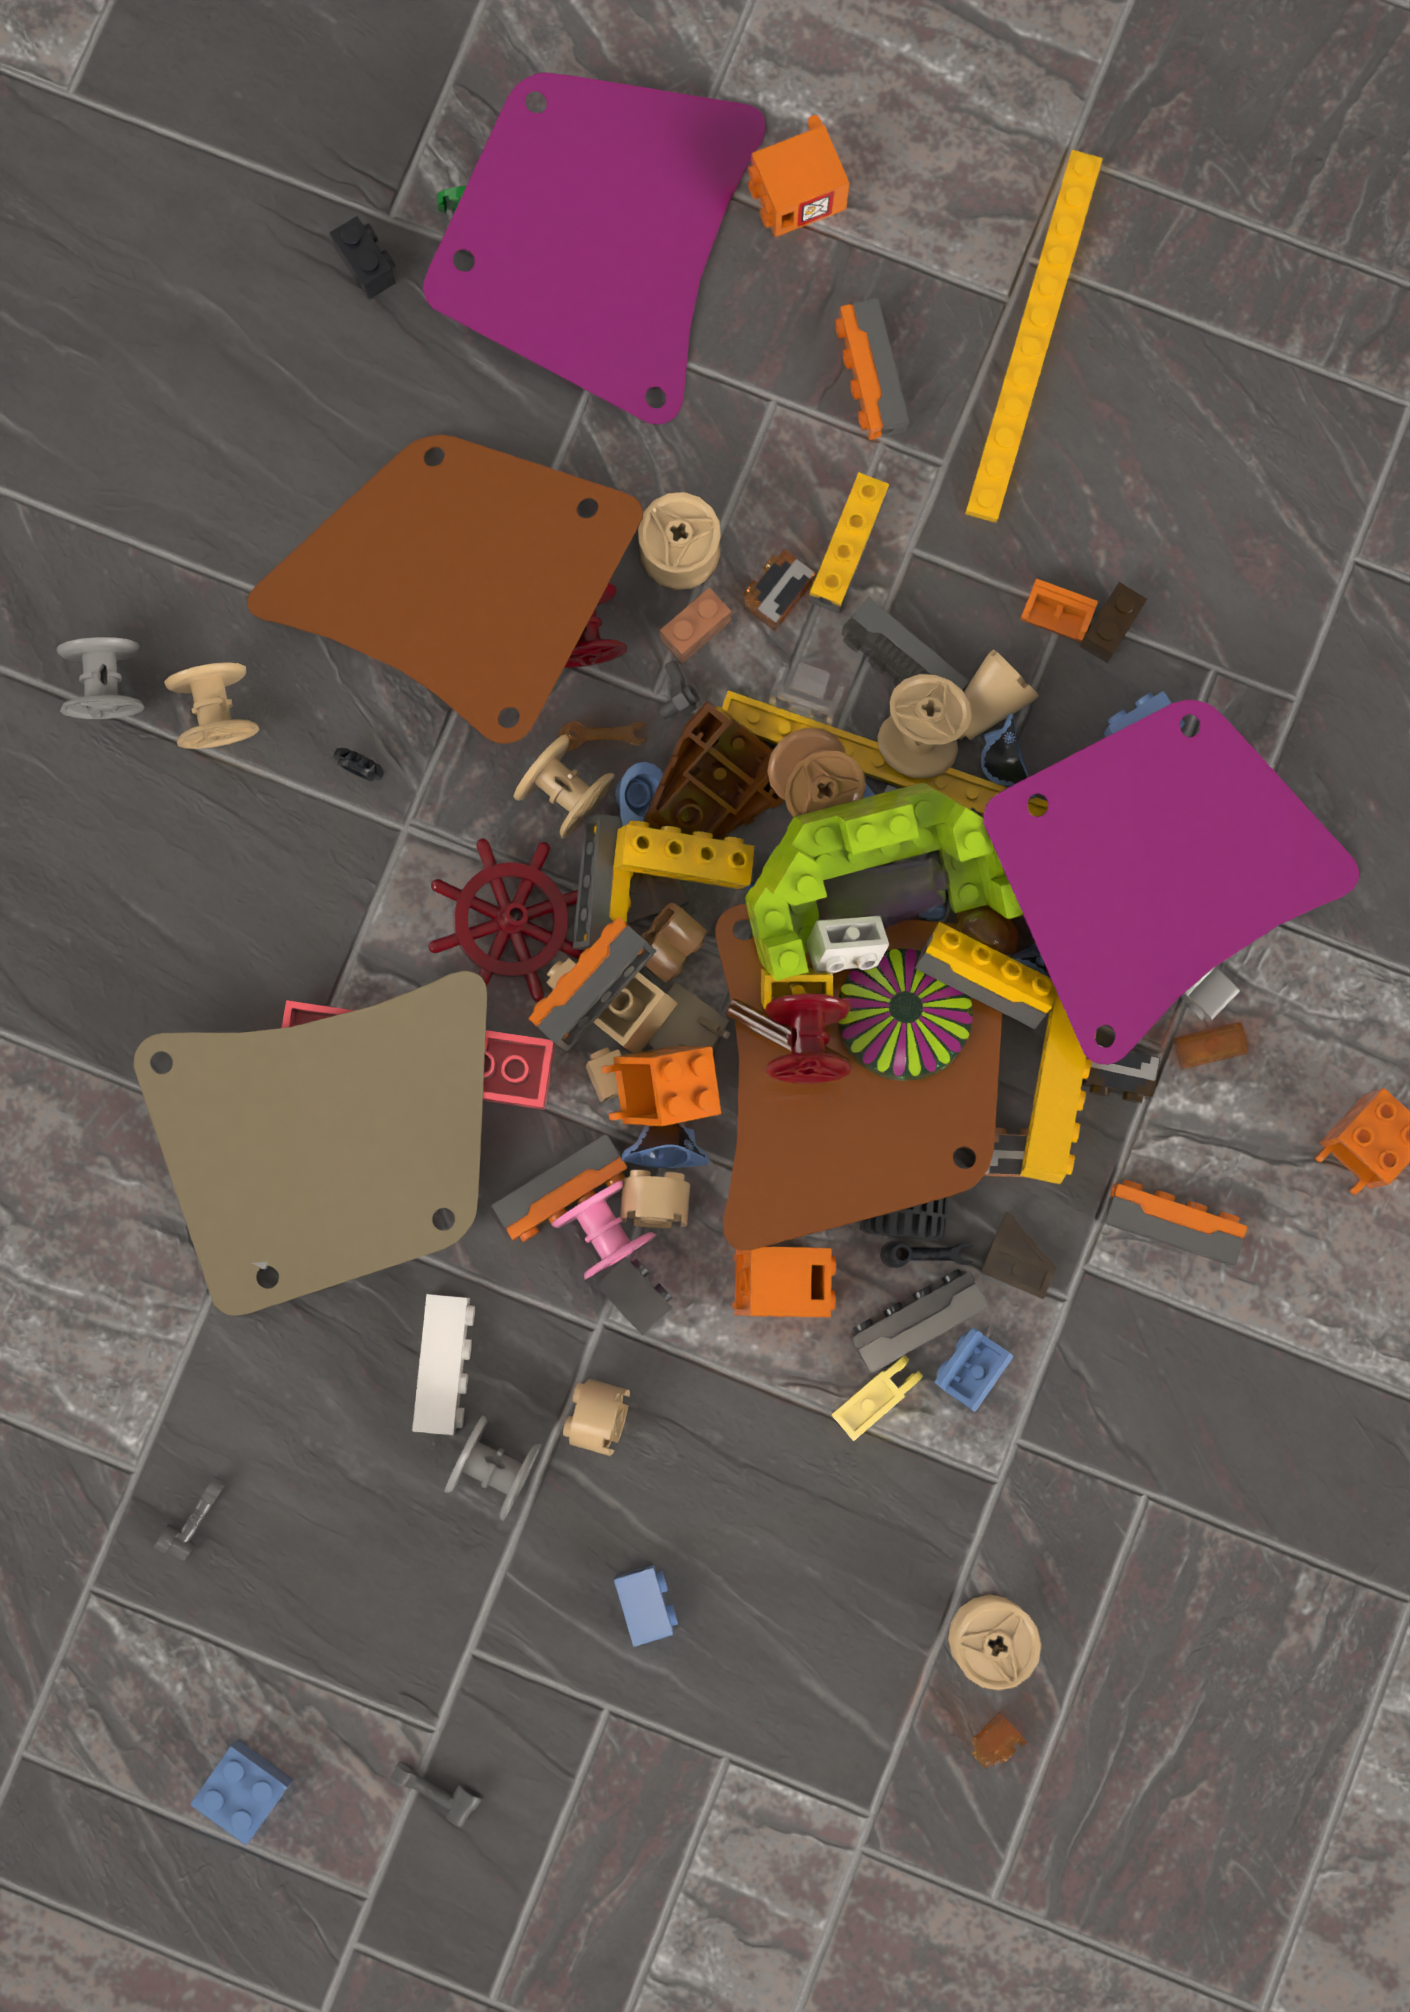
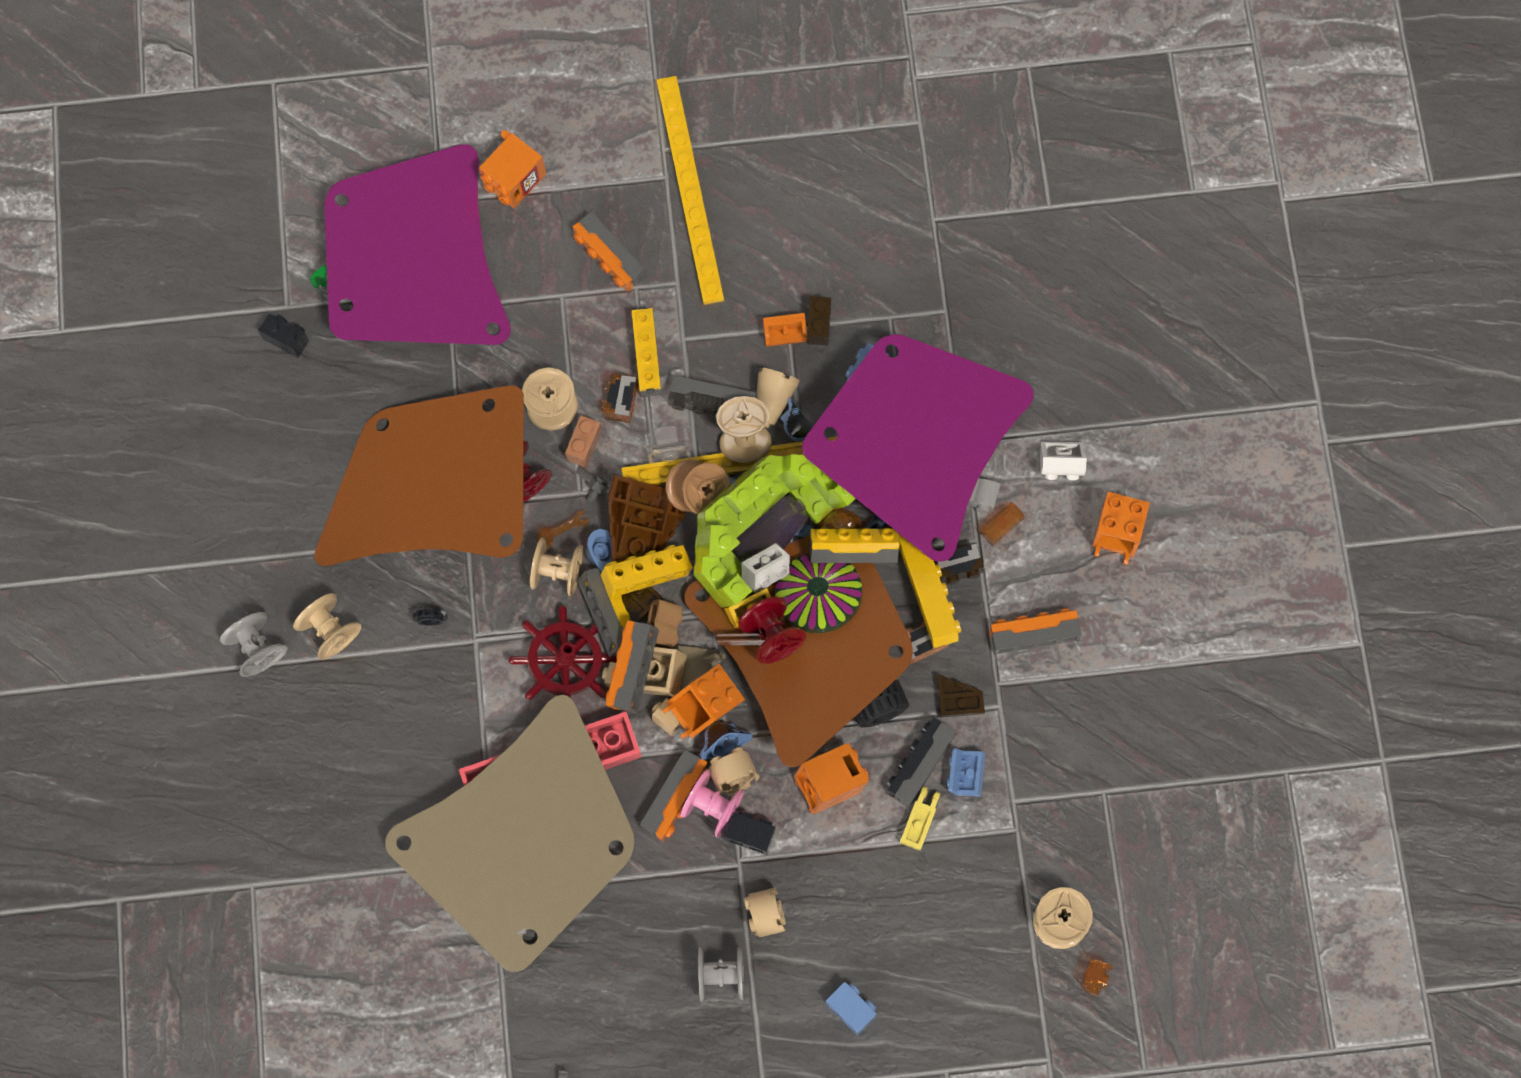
camera: 25 degrees left, 10 degrees down
white brick [412,1294,475,1435] -> none
black brick [880,1241,973,1268] -> none
none -> white brick [1040,441,1087,480]

